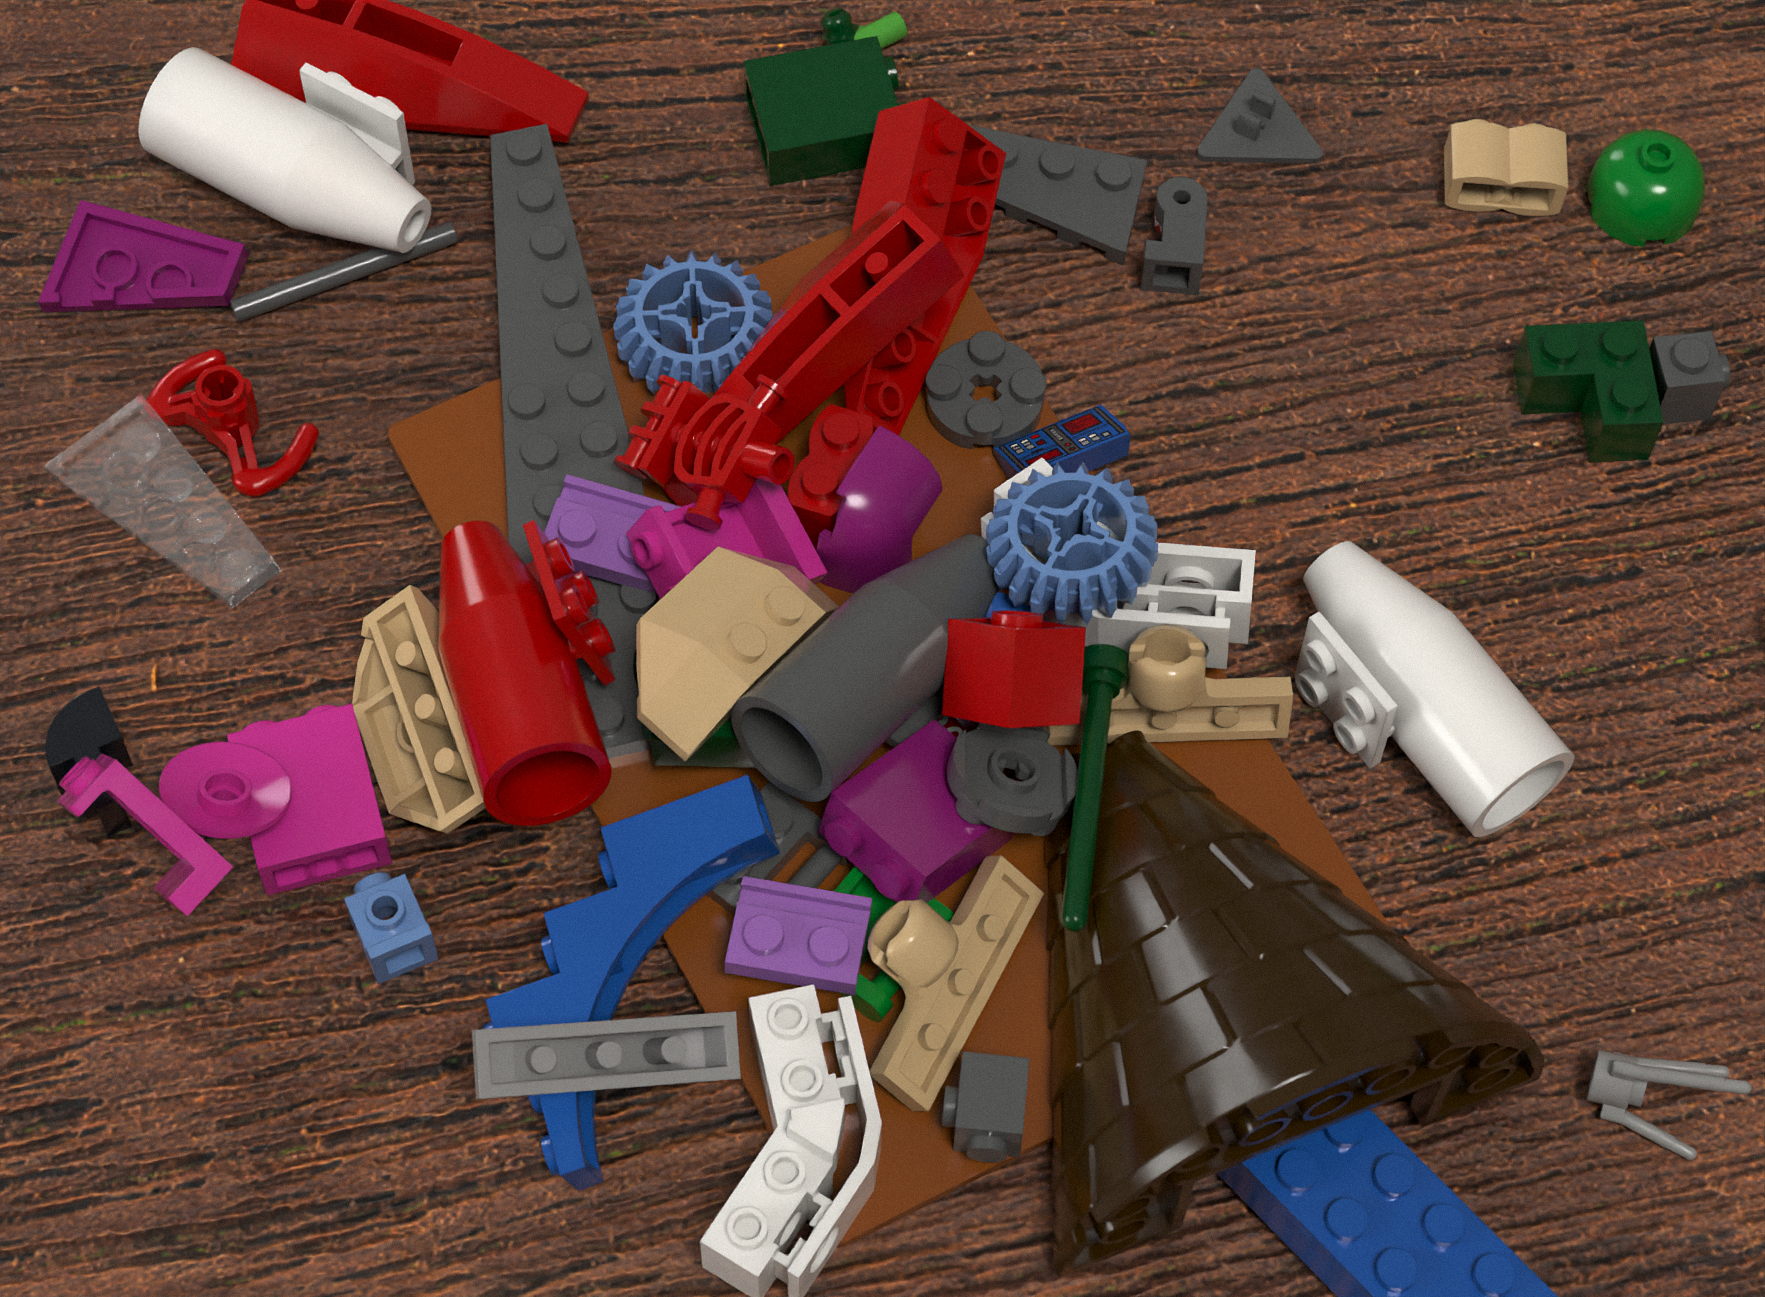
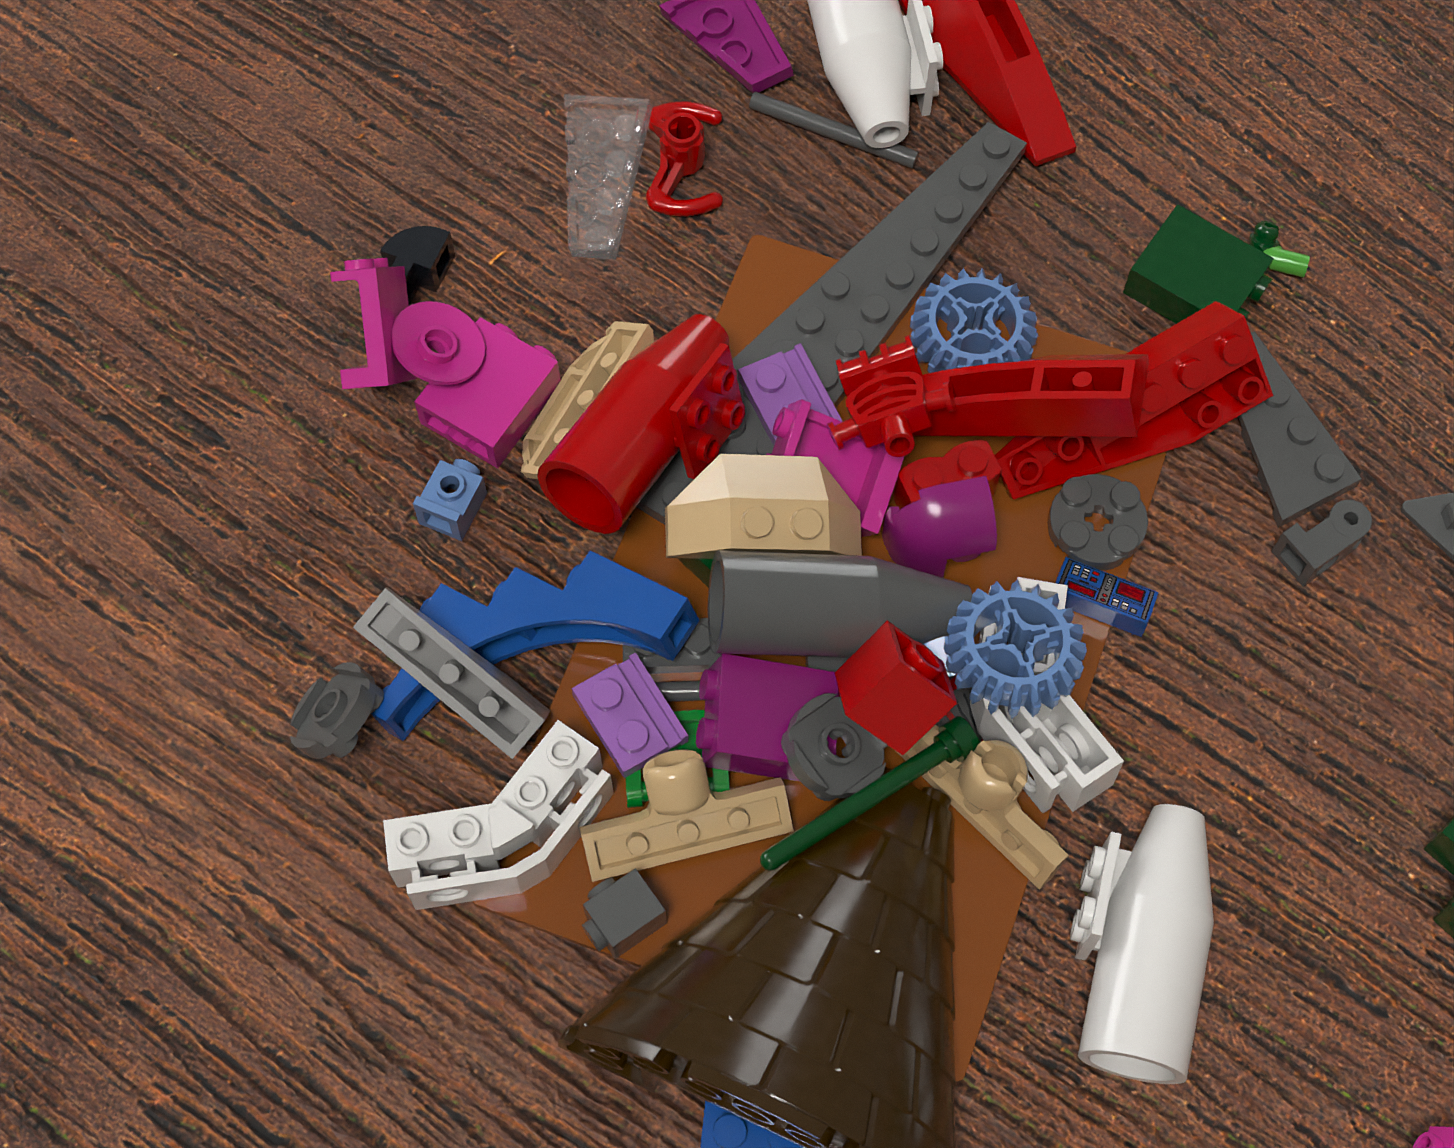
camera: 50 degrees right, 5 degrees up
none -> dark grey plate [290,662,384,759]

